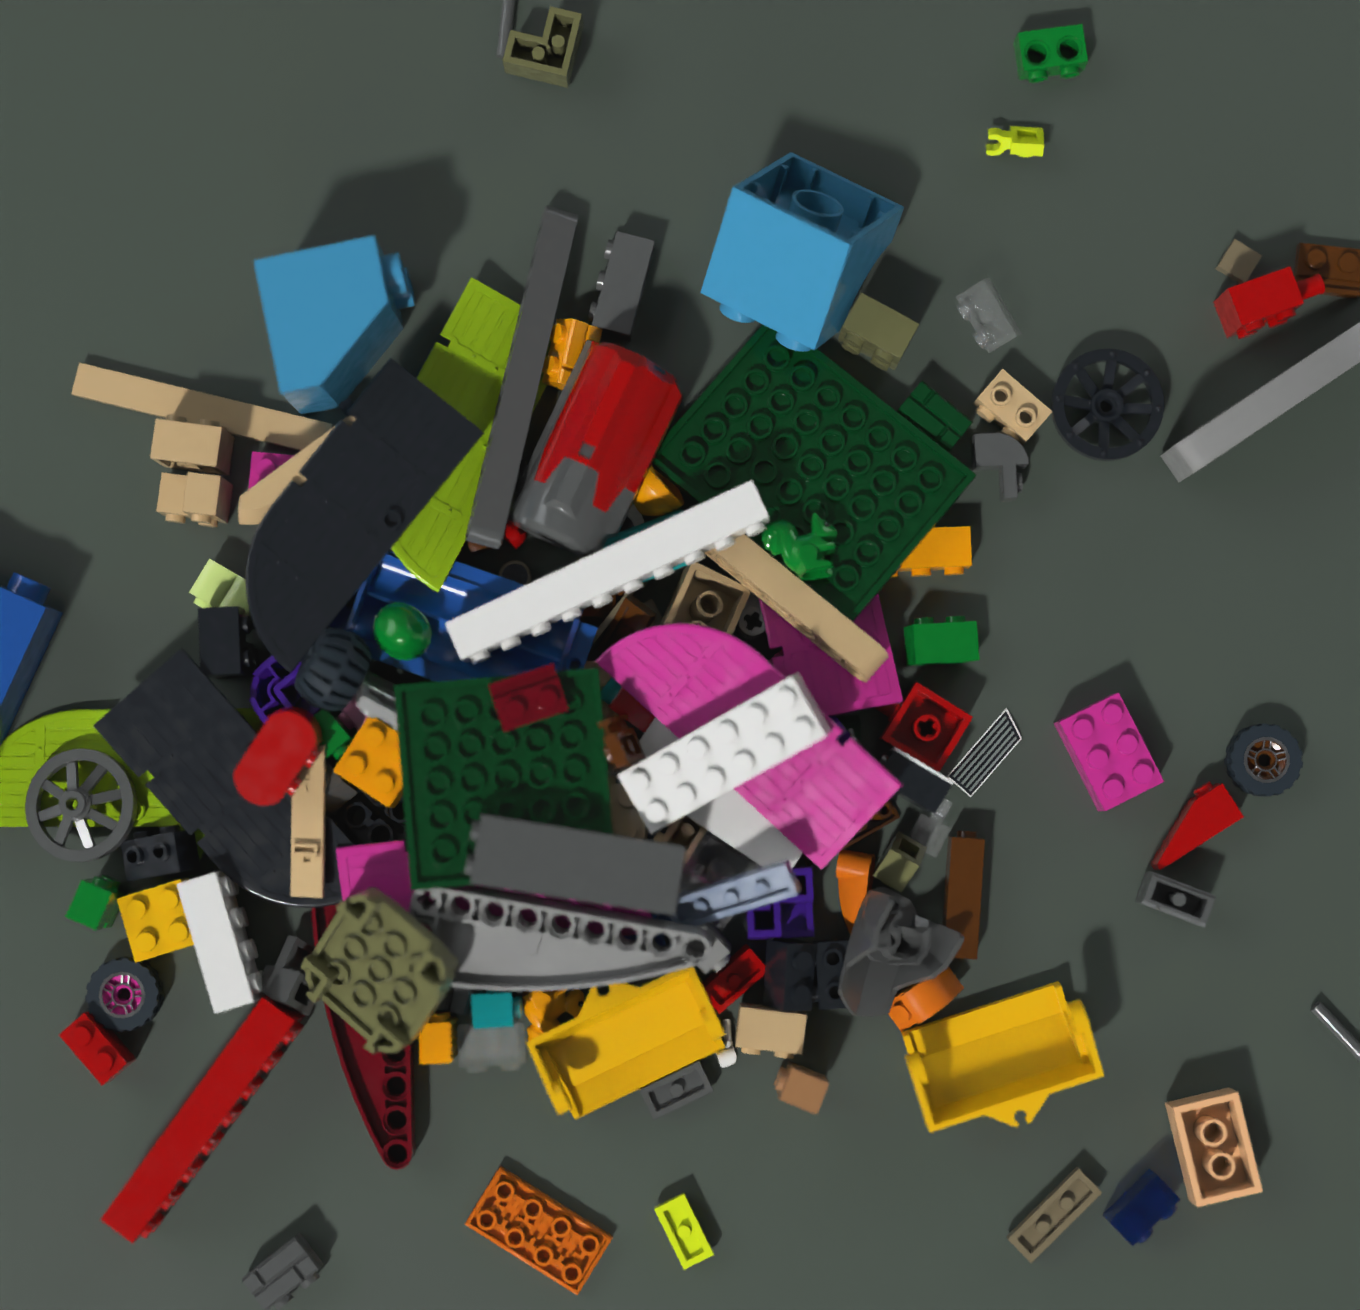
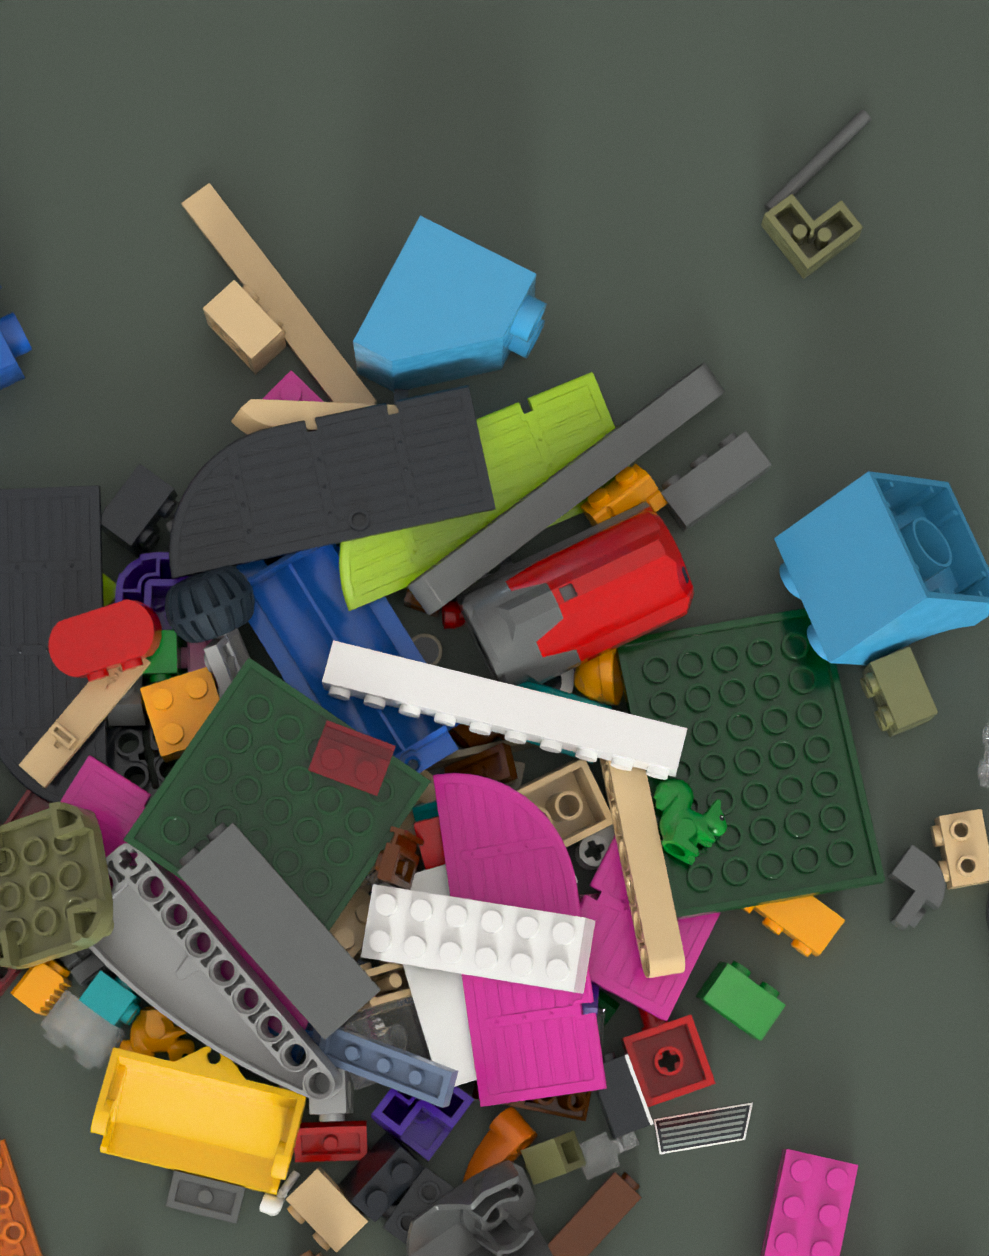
camera: 35 degrees right, 5 degrees down
tan brick [156,472,233,528] -> none
yellowish green brick [189,558,253,624] -> none
green hat [372,602,432,661] -> none
dark green brick [897,381,973,452] -> none

